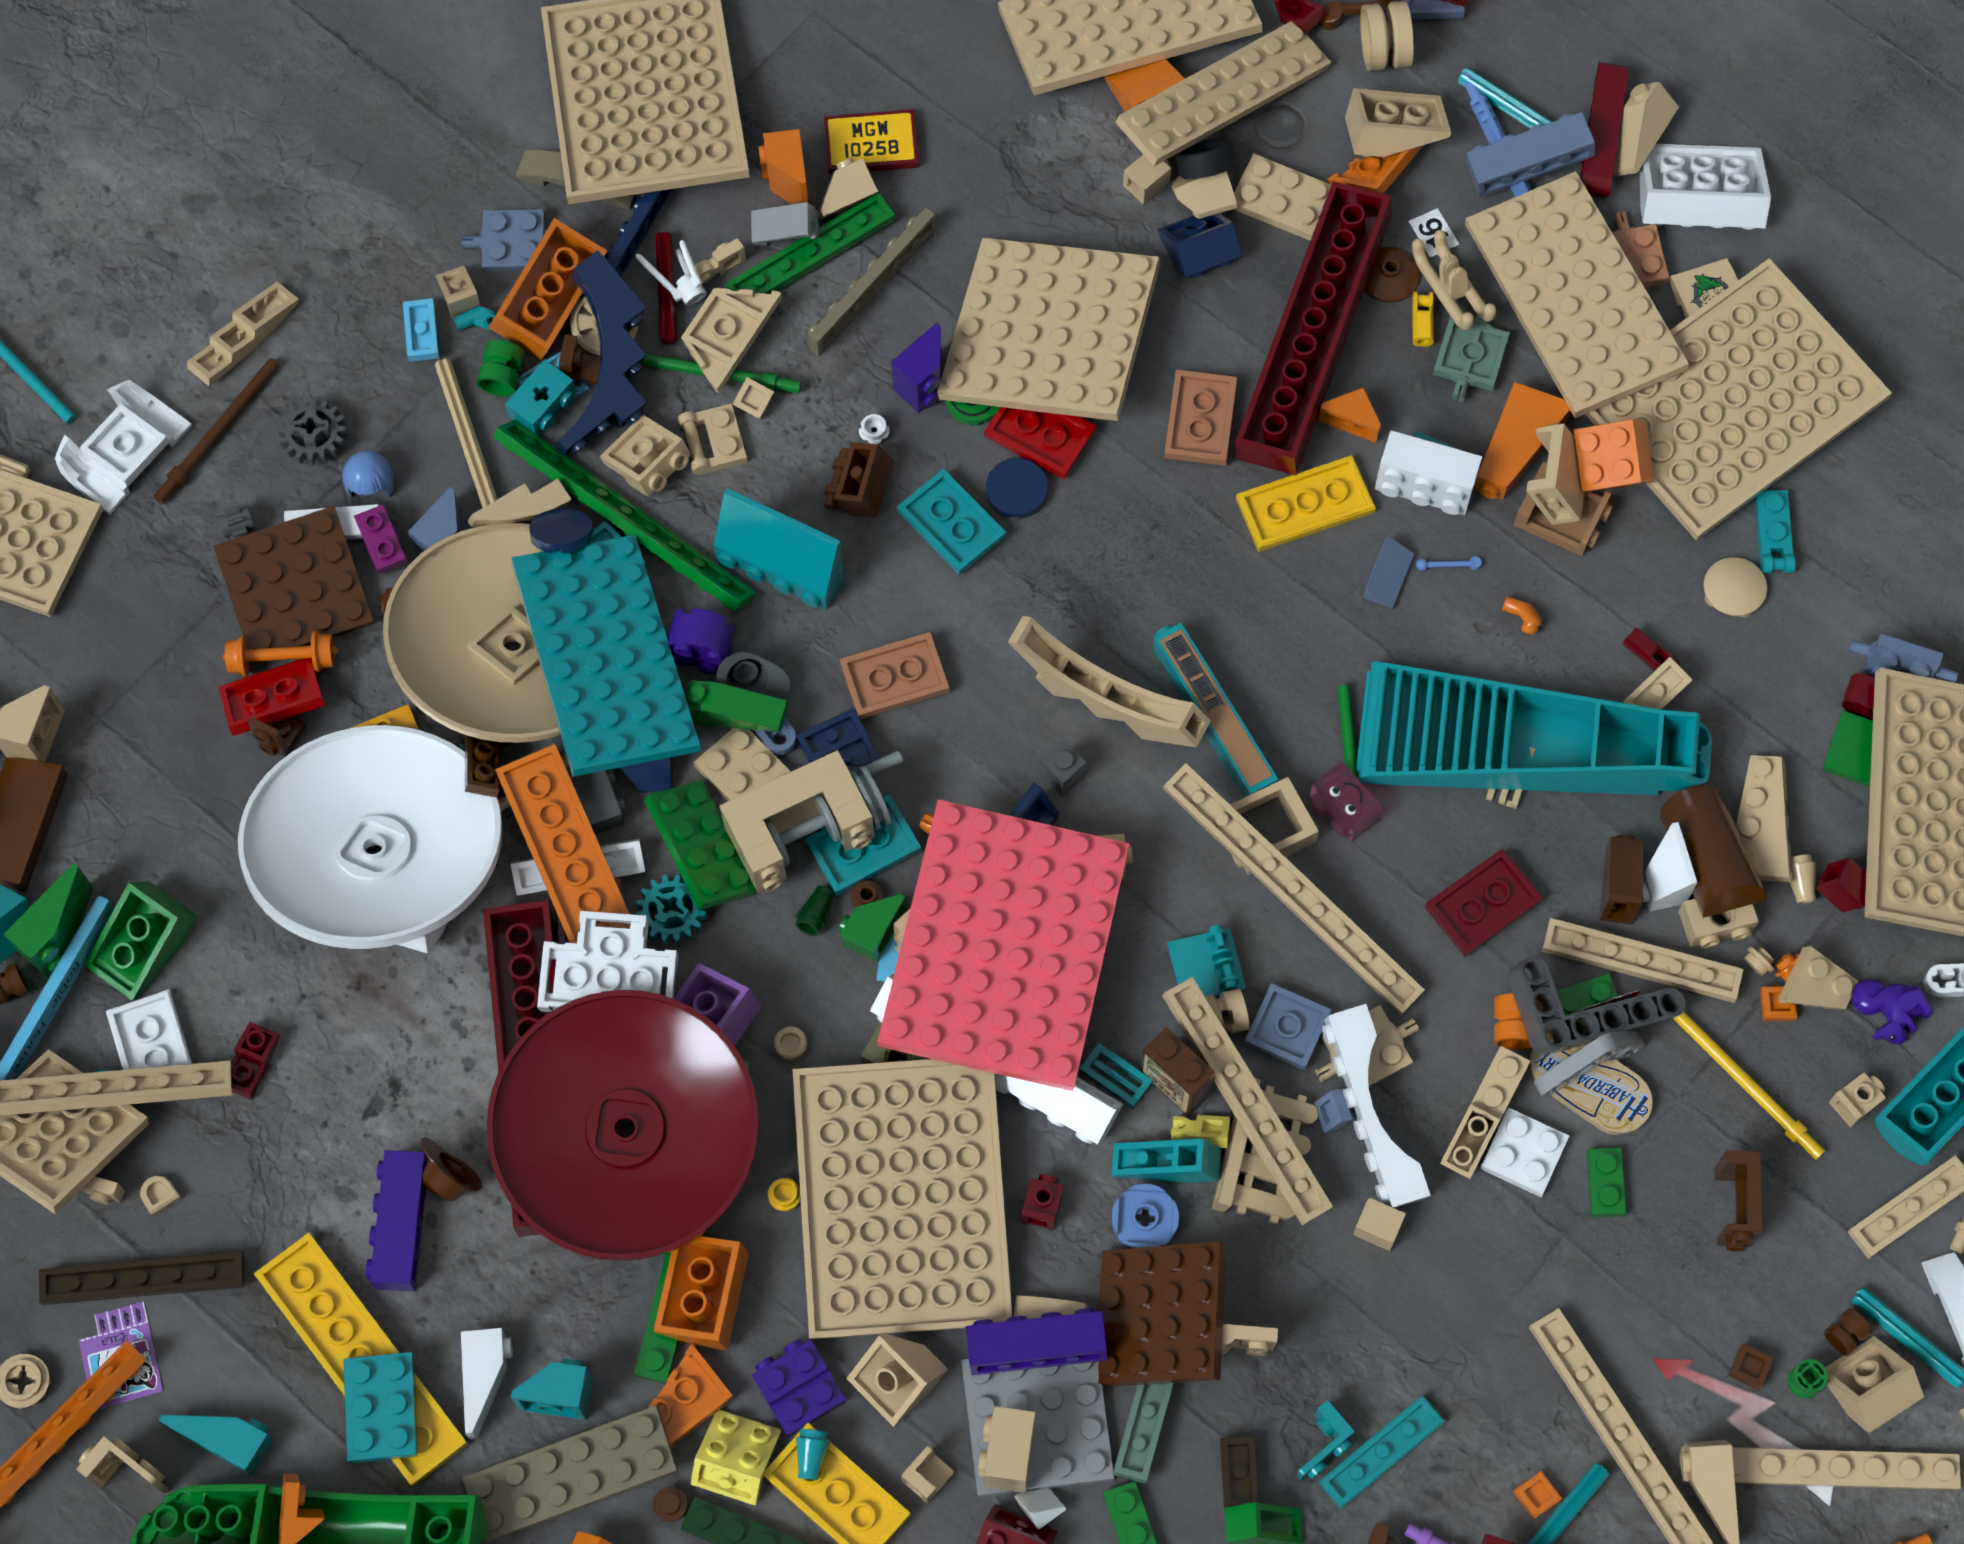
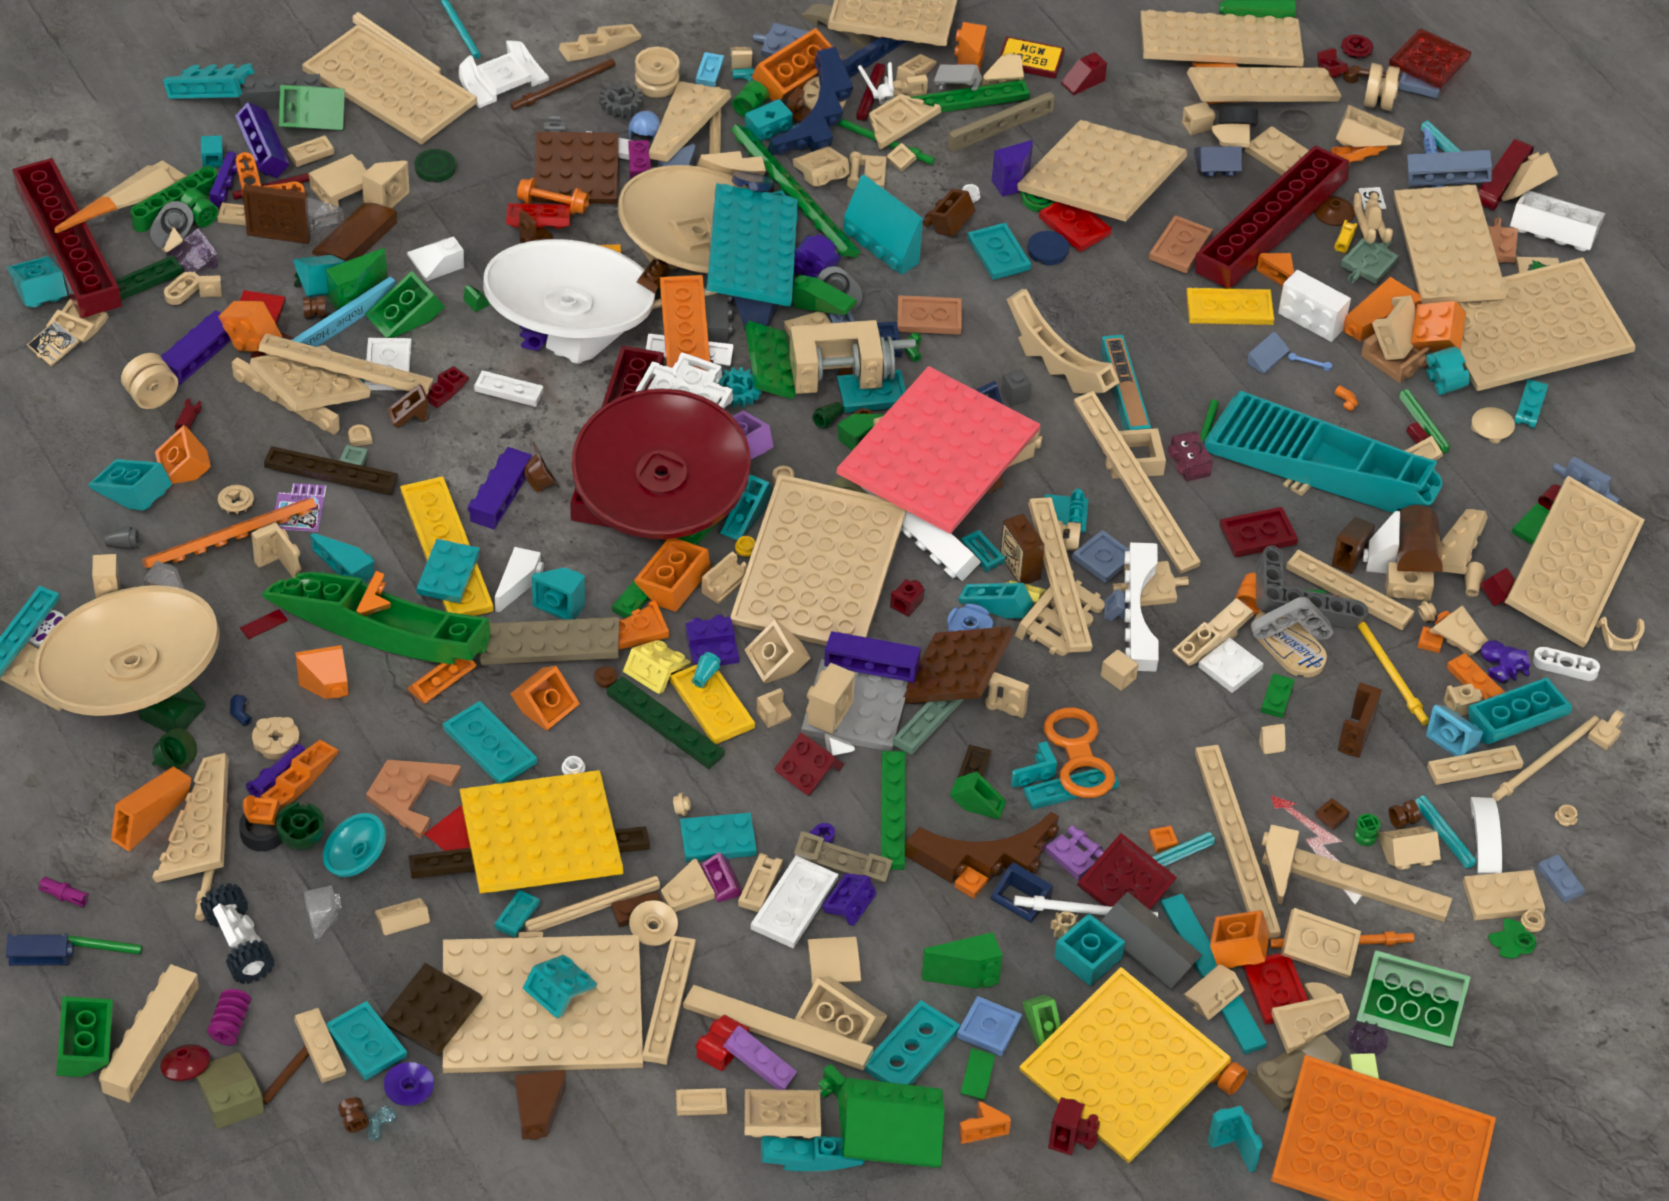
camera: 15 degrees right, 20 degrees down
none -> sand green plate [339,445,368,466]
none -> reddish brown slope [387,384,428,428]
none -> white slope [407,237,464,282]
none -> dark green tile [415,149,456,182]
none -> green slope [463,285,490,312]
none -> white plate [474,371,543,407]
none -> tan wheel [635,47,680,98]
none -> tan wing [649,81,731,162]
none -> tan hinge [702,552,747,604]
none -> teal slope [720,474,773,541]
none -> tan slope [896,54,936,82]
none -> green arm [904,332,922,362]
none -> orange bar [1044,707,1115,798]
none -> dark red slope [1061,52,1107,96]
none -> tan slope [1259,724,1286,754]
none -> green axle [1399,389,1450,454]
none -> teal brick [1426,346,1470,396]
none -> medium azure slope [1426,705,1483,756]
none -> orange plate [1446,653,1505,701]

